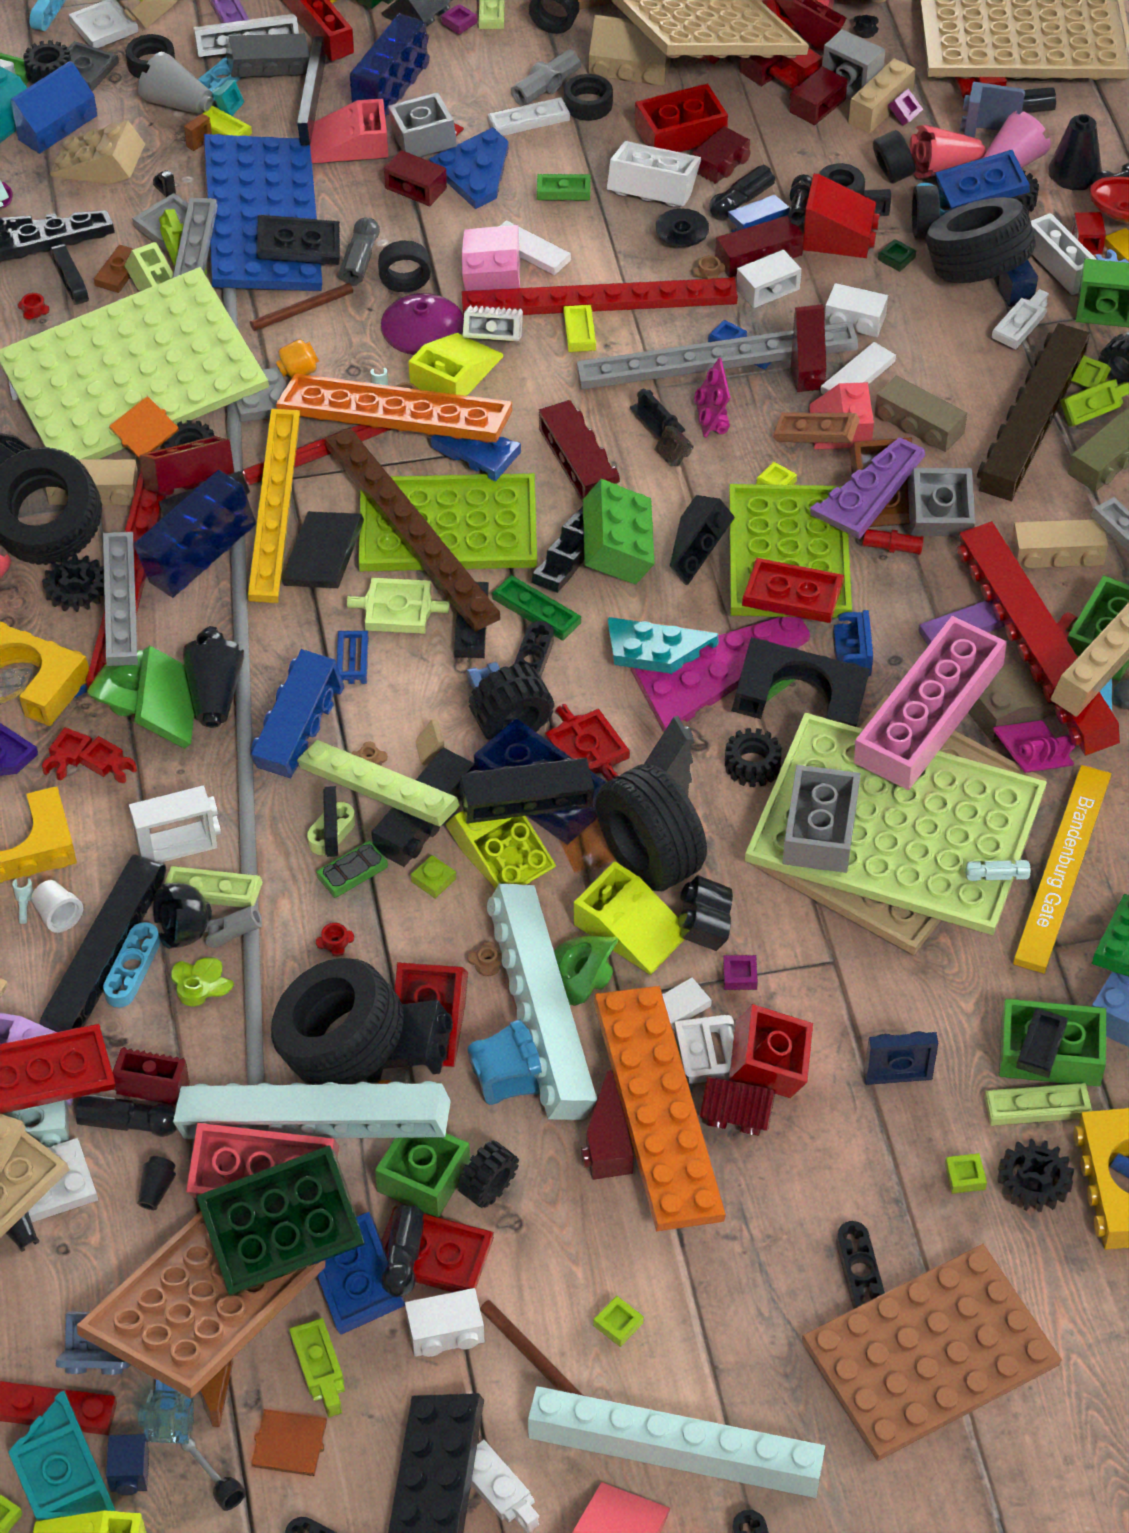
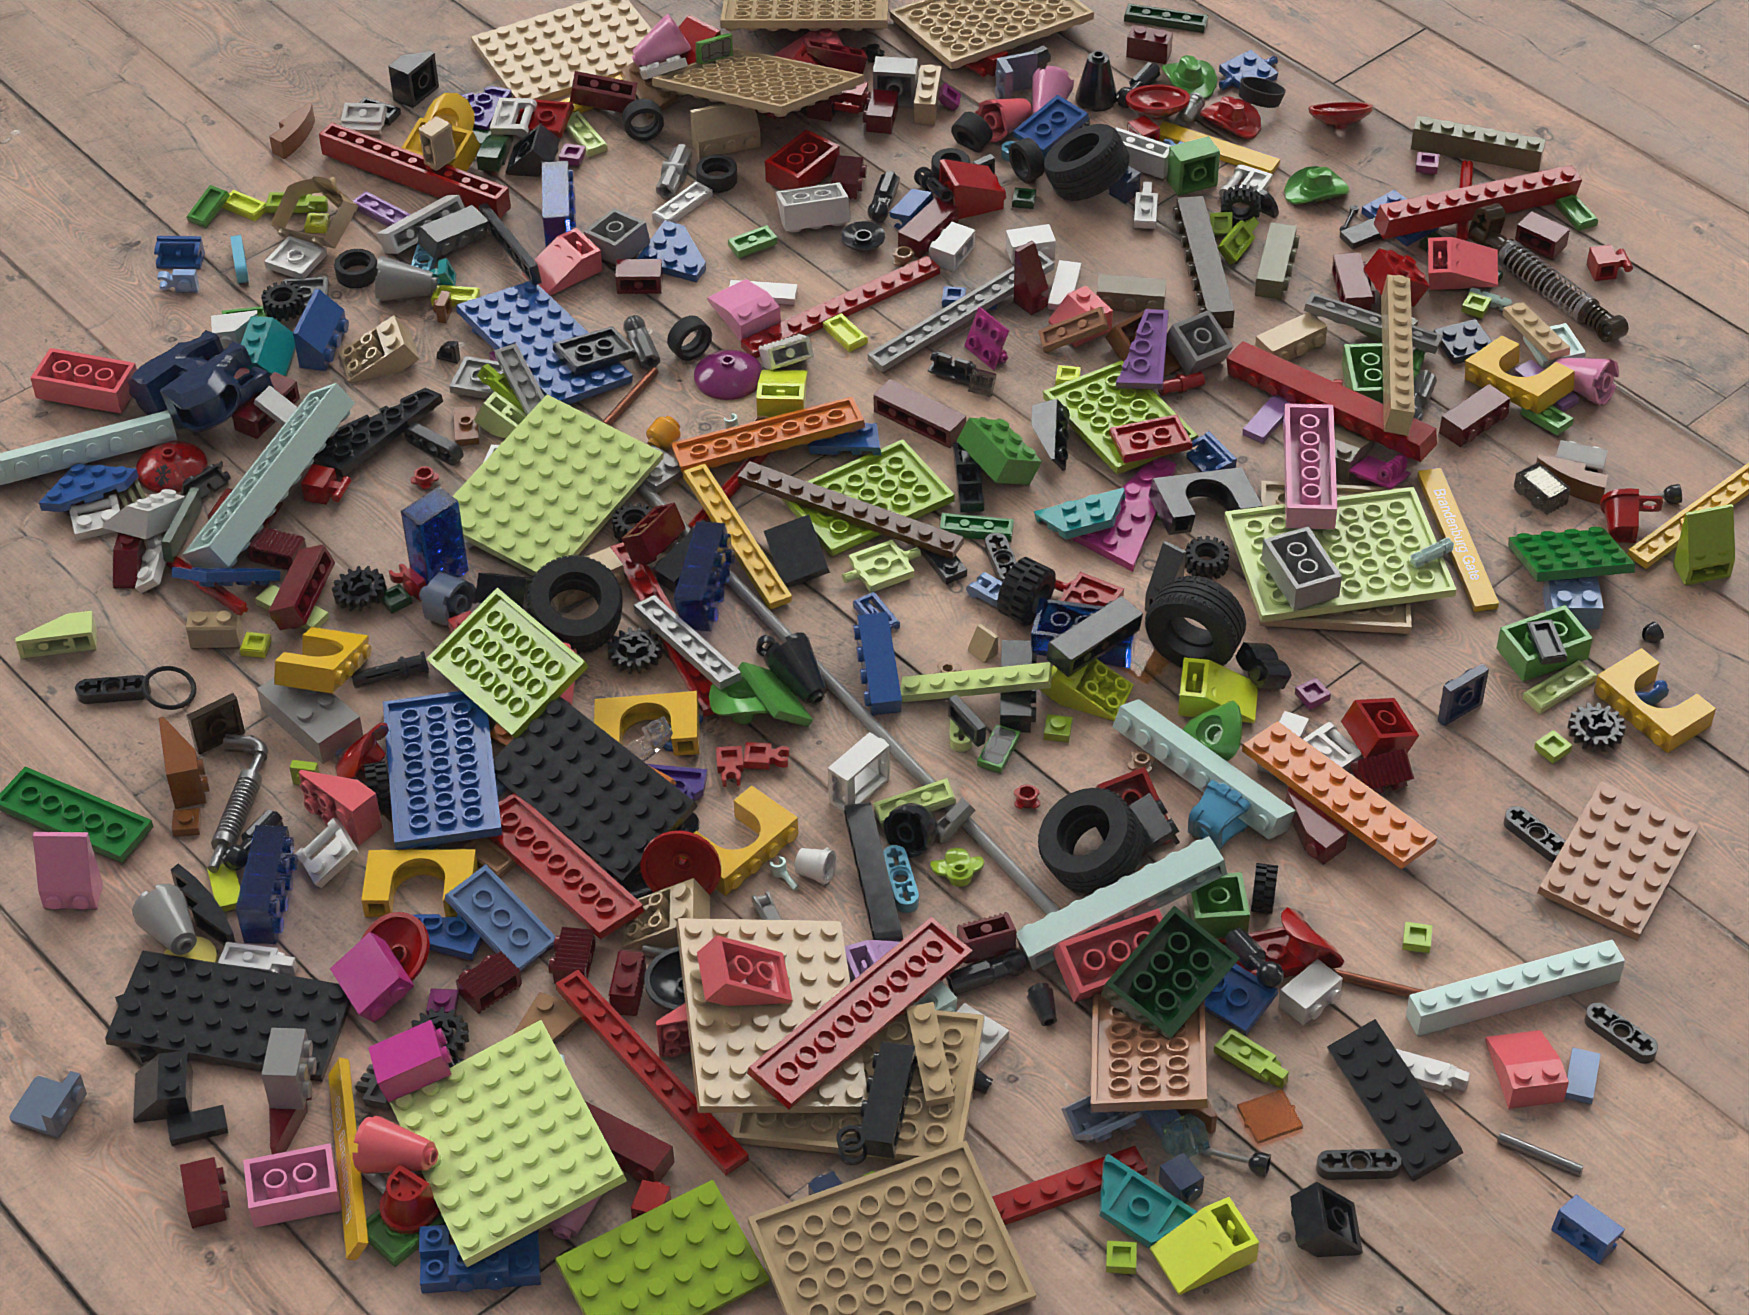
camera: 30 degrees left, 5 degrees down
orange piece [109,396,179,461] -> none
none -> red hat [1281,907,1345,968]

